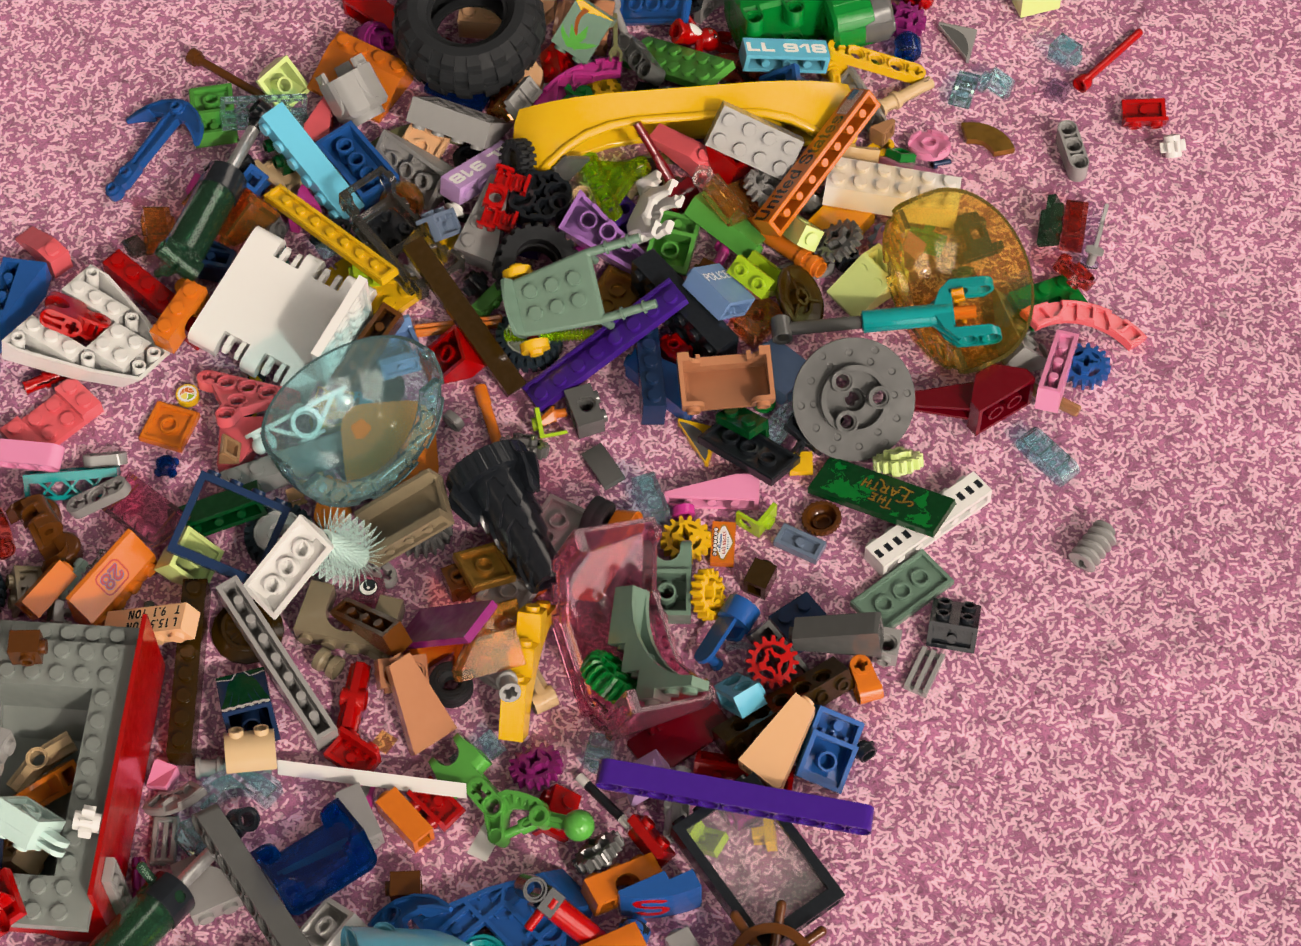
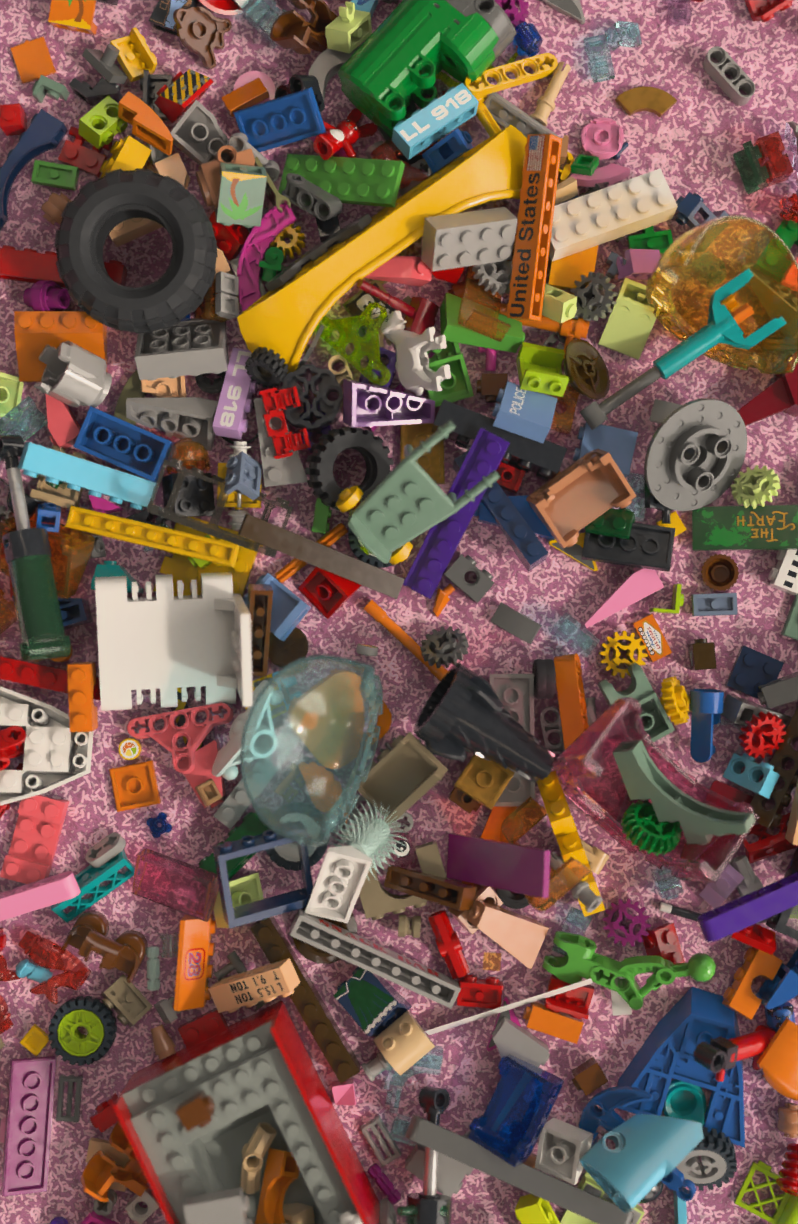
camera: 25 degrees left, 30 degrees up
orange brick [15,560,77,621] -> none
light grey beam [66,476,131,519] -> none
light grey tile [142,781,208,817] -> none
black gear [462,270,489,298] -> none
lime bracket [531,407,568,439] -> none
dark grey gear [572,830,625,875] -> none
dark pink tile [671,503,695,521] -> none
clear bush [692,165,713,189] -> none

